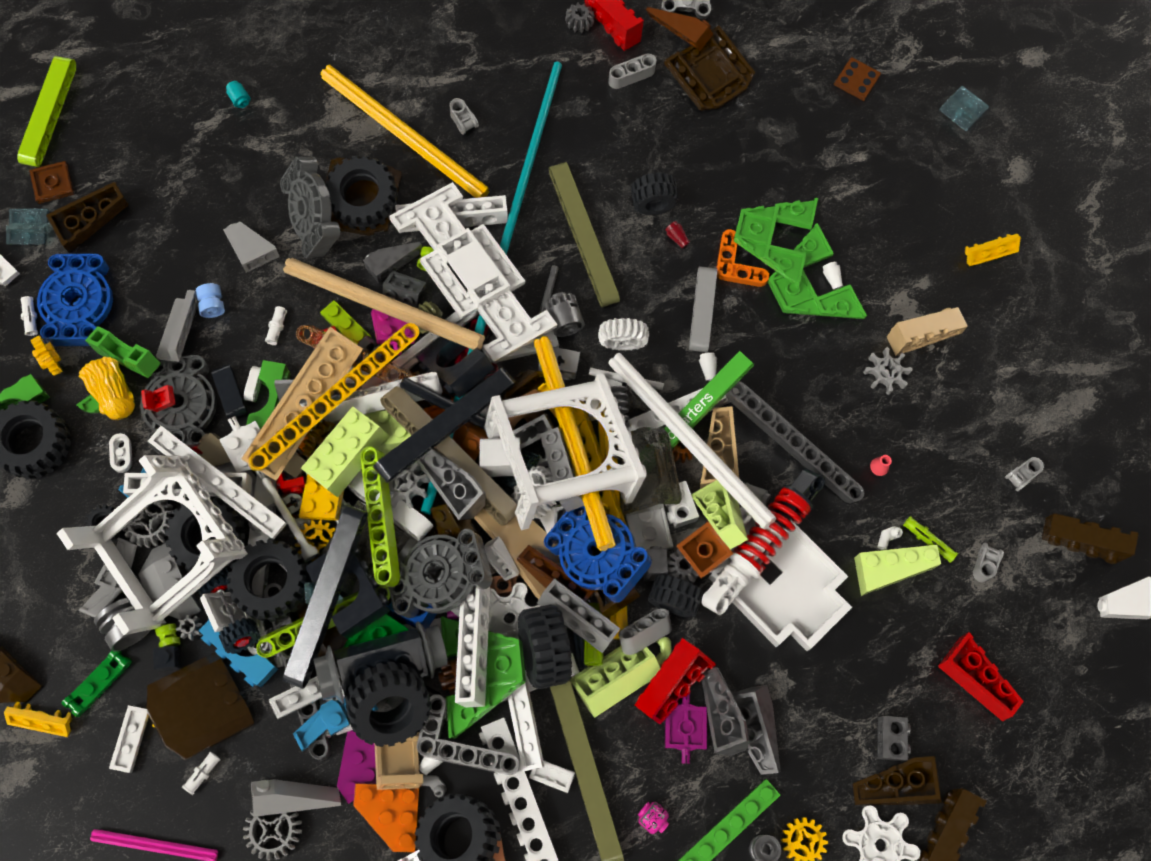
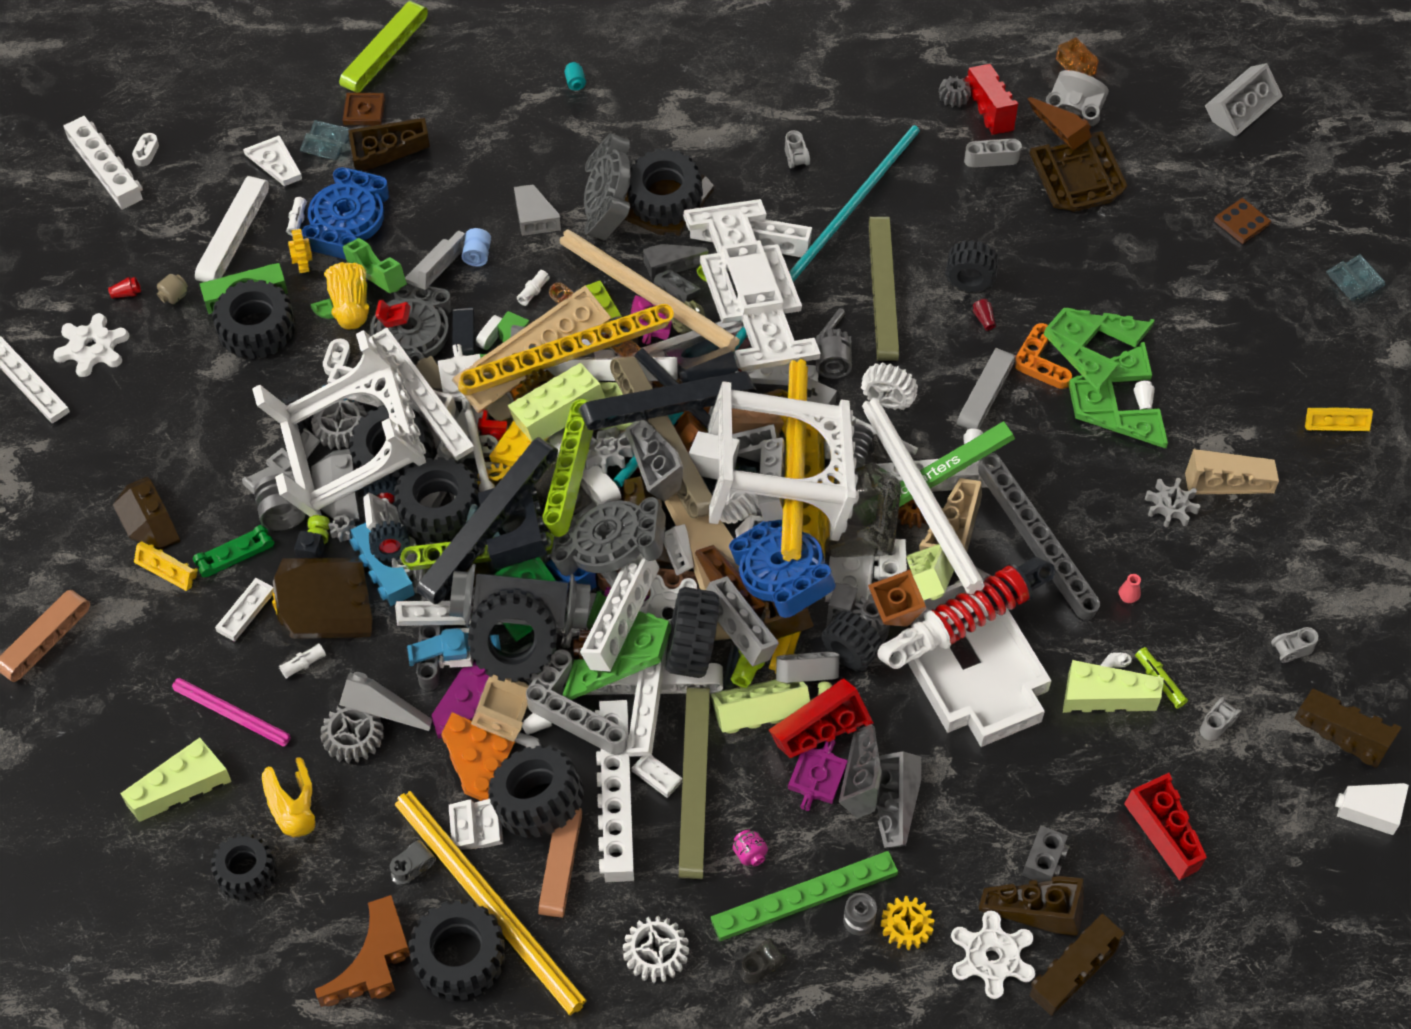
camera: 25 degrees right, 15 degrees down
yellow axle [320,65,489,198] -> none

